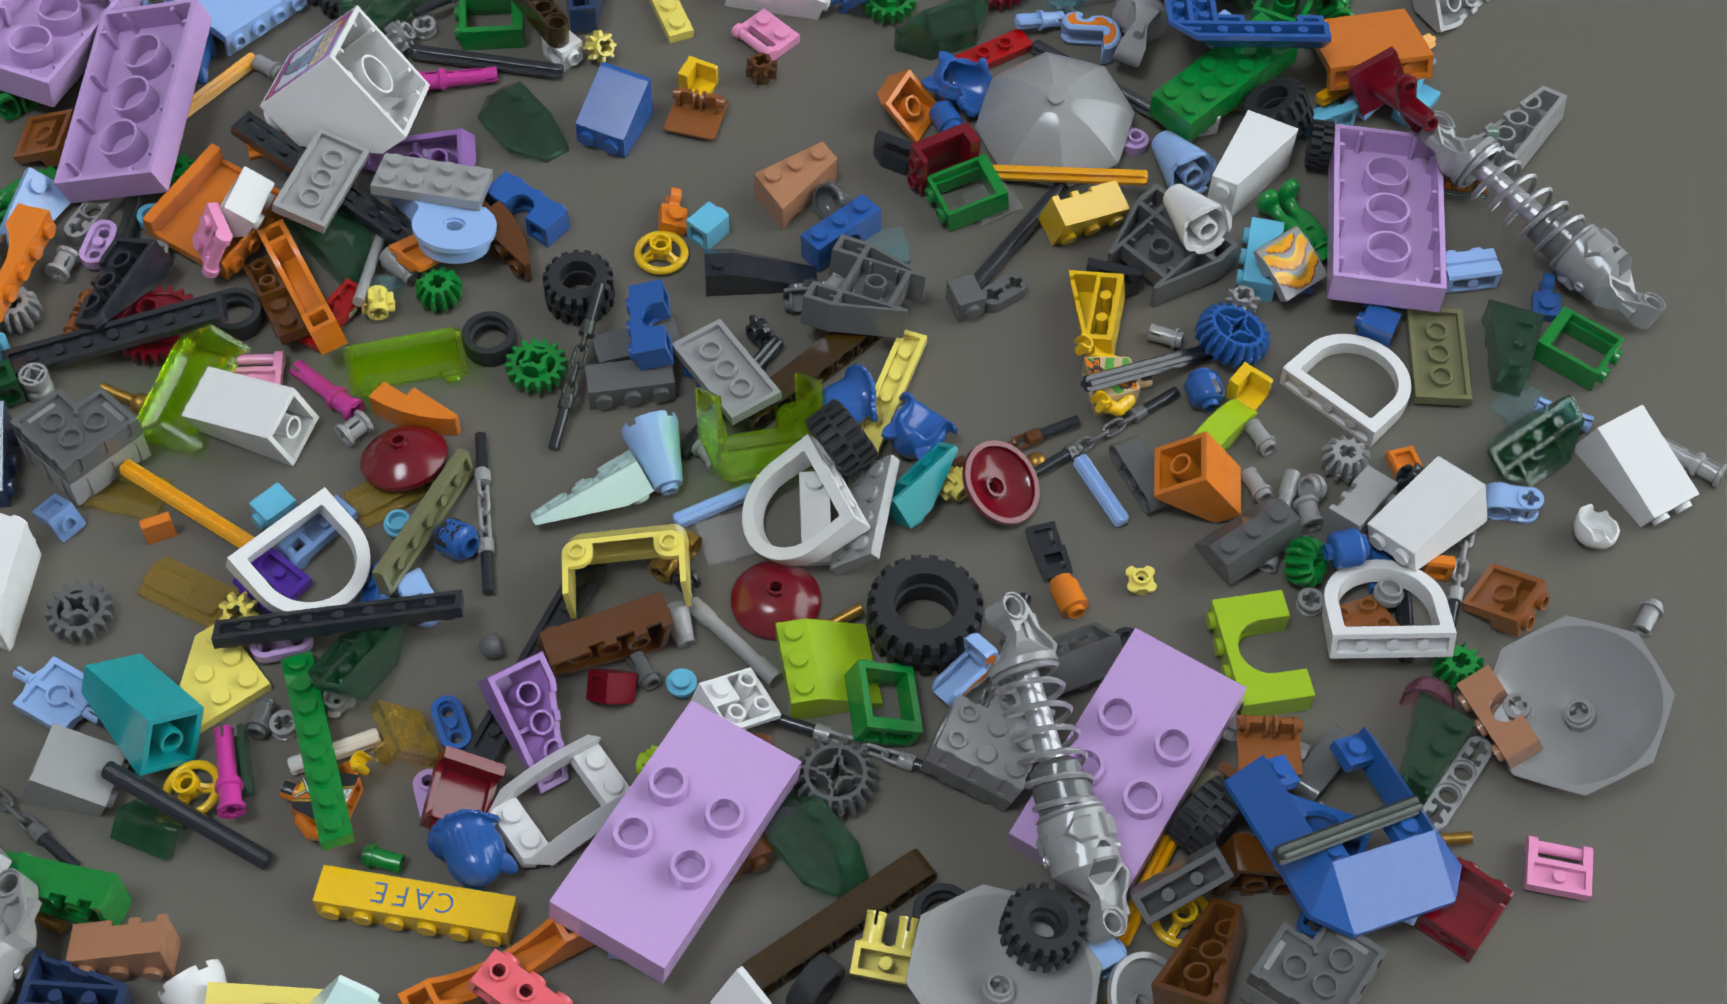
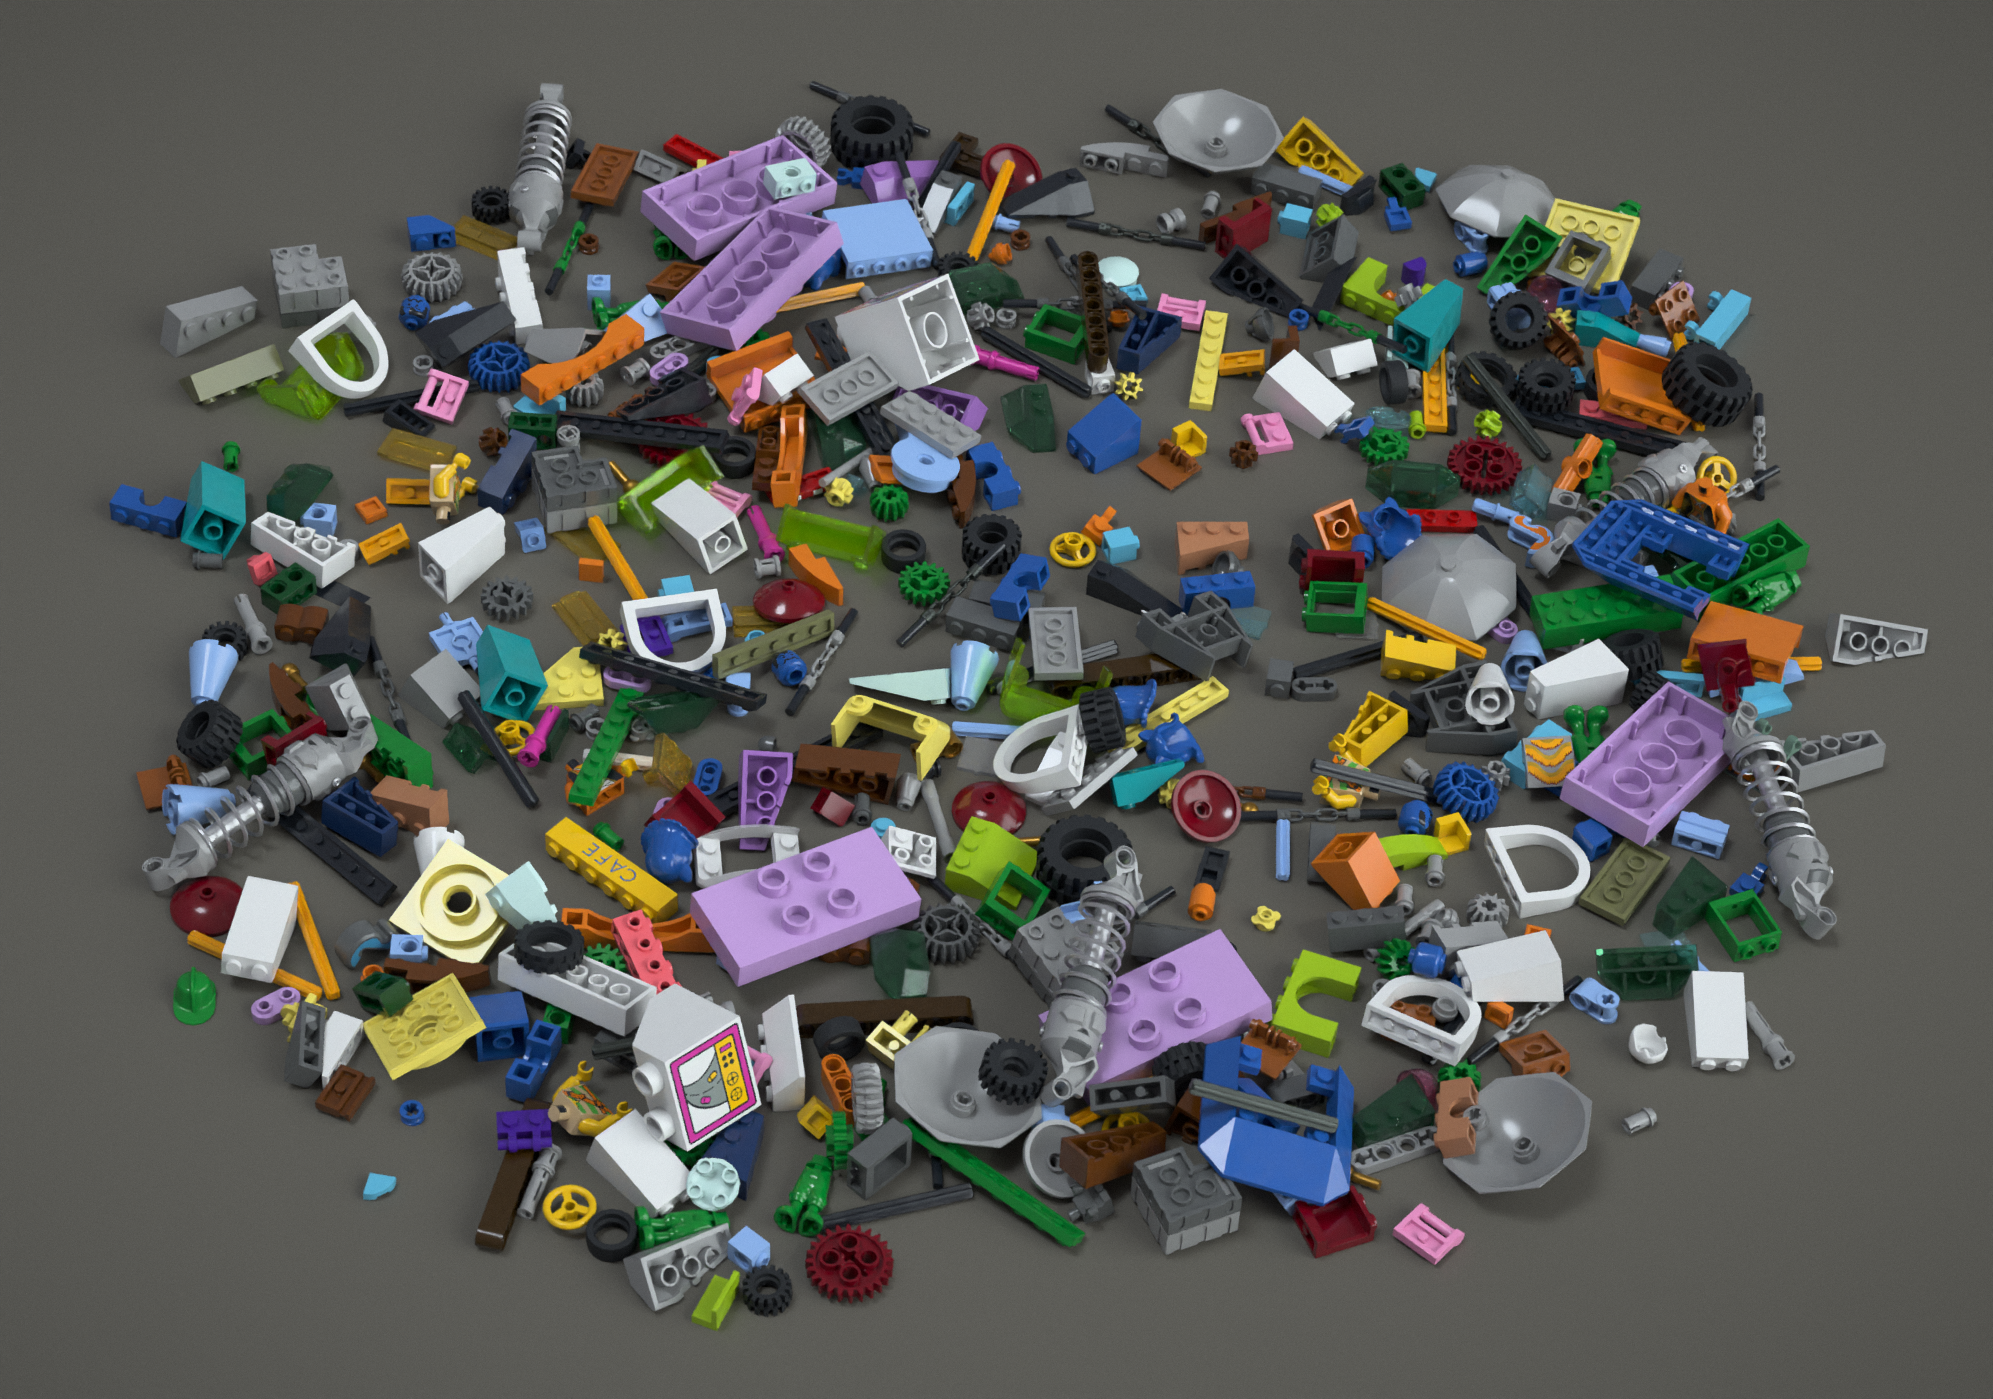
camera: 30 degrees right, 10 degrees down
black plate [746,315,771,348] -> none

